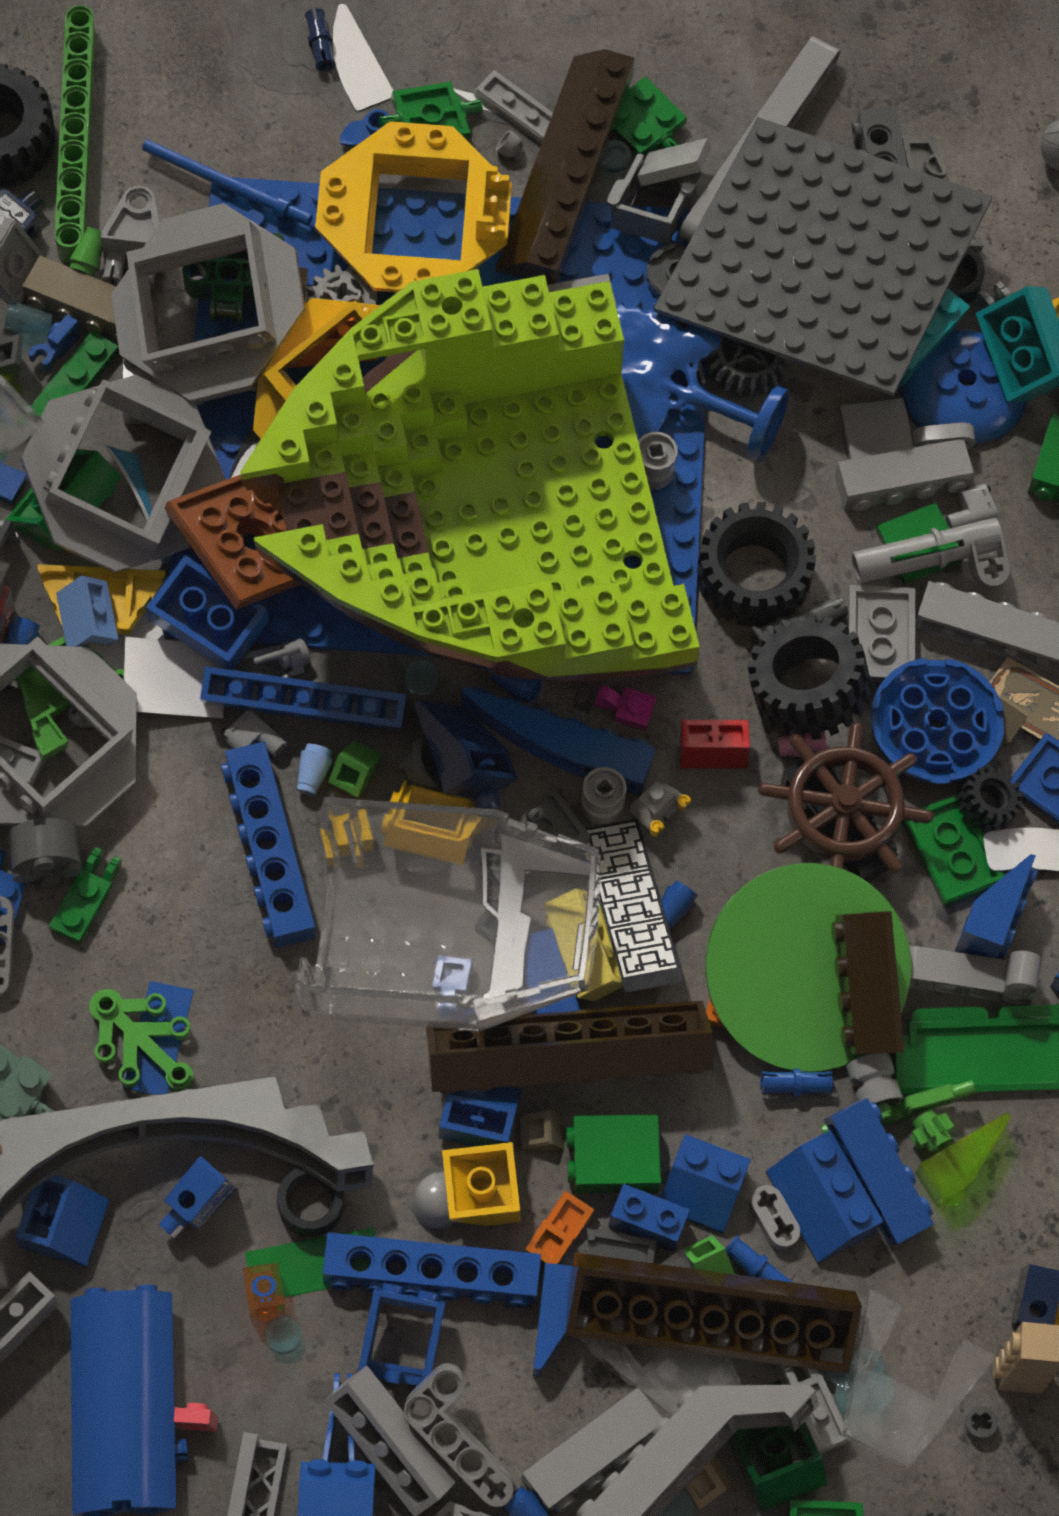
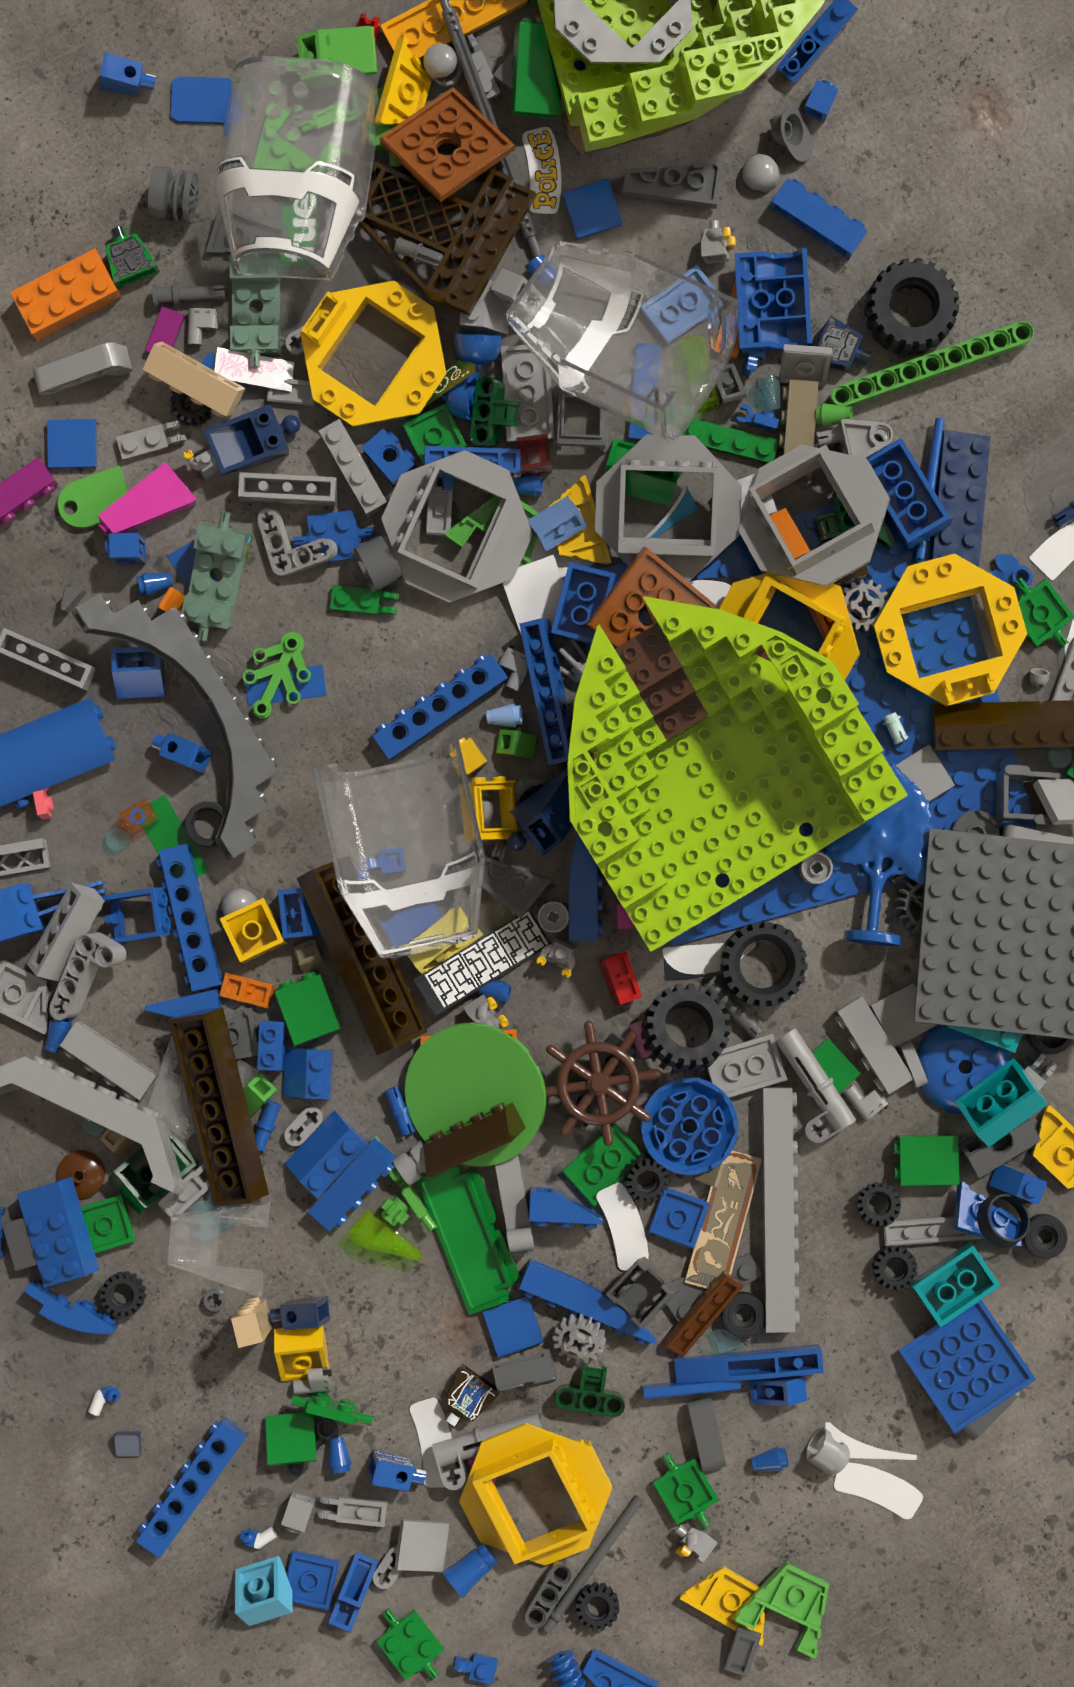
camera: 80 degrees right, 20 degrees up
none -> light grey piece [463,994,509,1028]
none -> white sticker [663,942,756,981]
none -> blue brick [867,438,951,550]
none -> dark blue plate [930,430,991,567]

